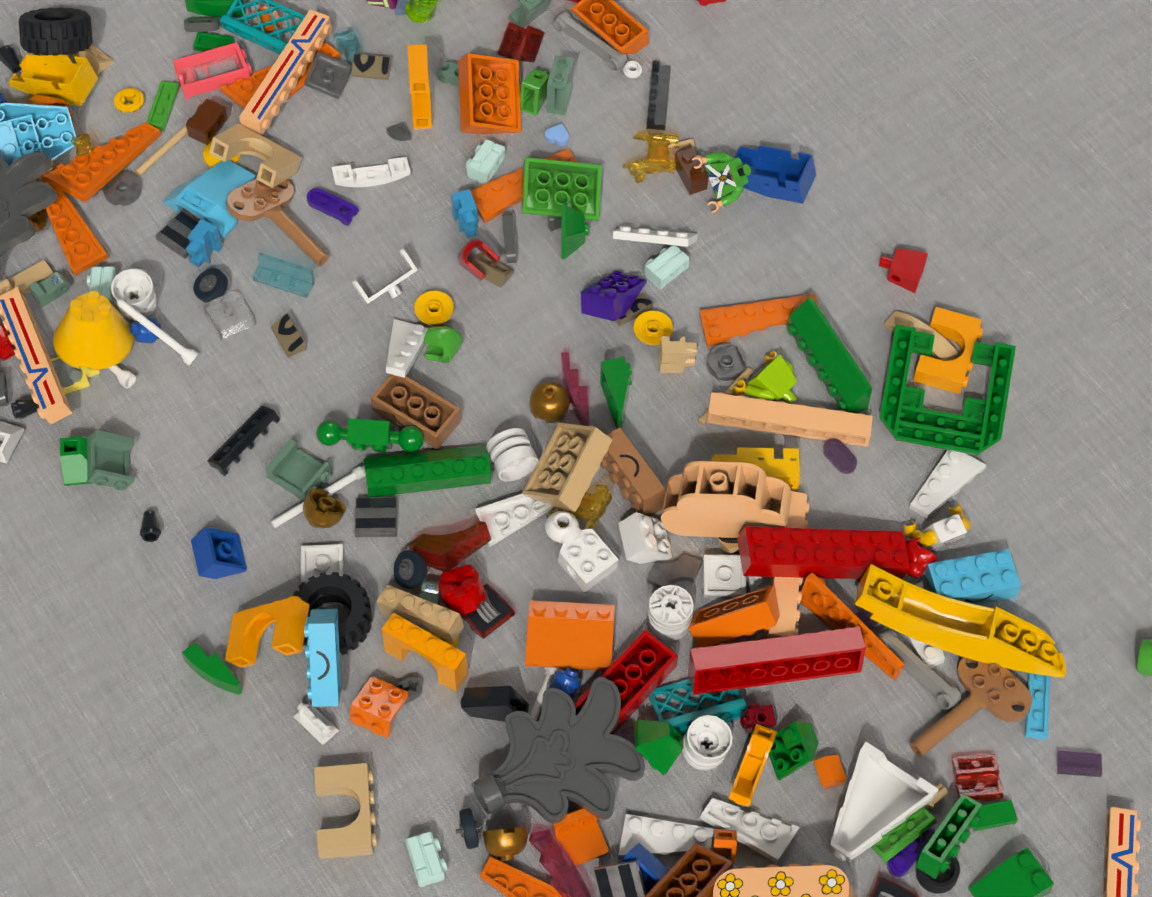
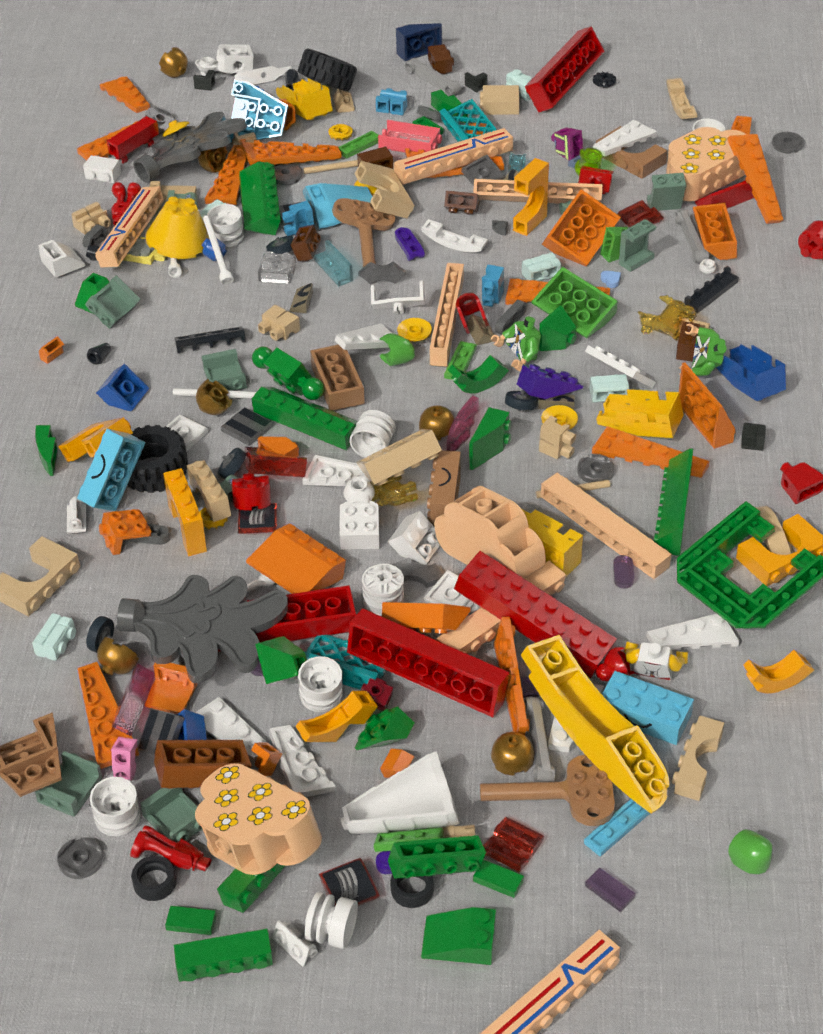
camera: 40 degrees right, 15 degrees down
clear yellow wheel [71,134,95,156] -> none
black slope [460,686,529,722] -> none
blue head [549,667,581,699] -> none
lime torso [734,351,797,404] -> none
none -> orange piece [39,336,64,364]
none -> green slope [239,161,281,236]
none -> tan hips [258,305,300,341]
none -> orange slope [258,436,299,470]
none -> reddish brown brick [291,225,321,261]
none -> flat silver tile [358,261,406,284]
none -> dark azure hips [375,88,407,116]
none -> light nougat brick [429,263,464,367]
none -> reddish brown brick [444,190,480,215]
none -> bright green tile [444,341,477,380]
none -> green arch [448,355,509,394]
none -> light nougat brick [473,179,602,204]
none -> torso [491,316,541,371]
none -> pearl gold cylinder [491,731,534,776]
none -> black wheel [505,390,538,411]
none -> red brick [578,166,614,194]
none -> yellow piece [596,389,684,438]
none -> tan arch [672,715,724,801]
none -> orange slope [679,362,735,449]
none -> pearl dark grey panel [741,423,766,451]
none -> light orange arch [743,650,815,694]

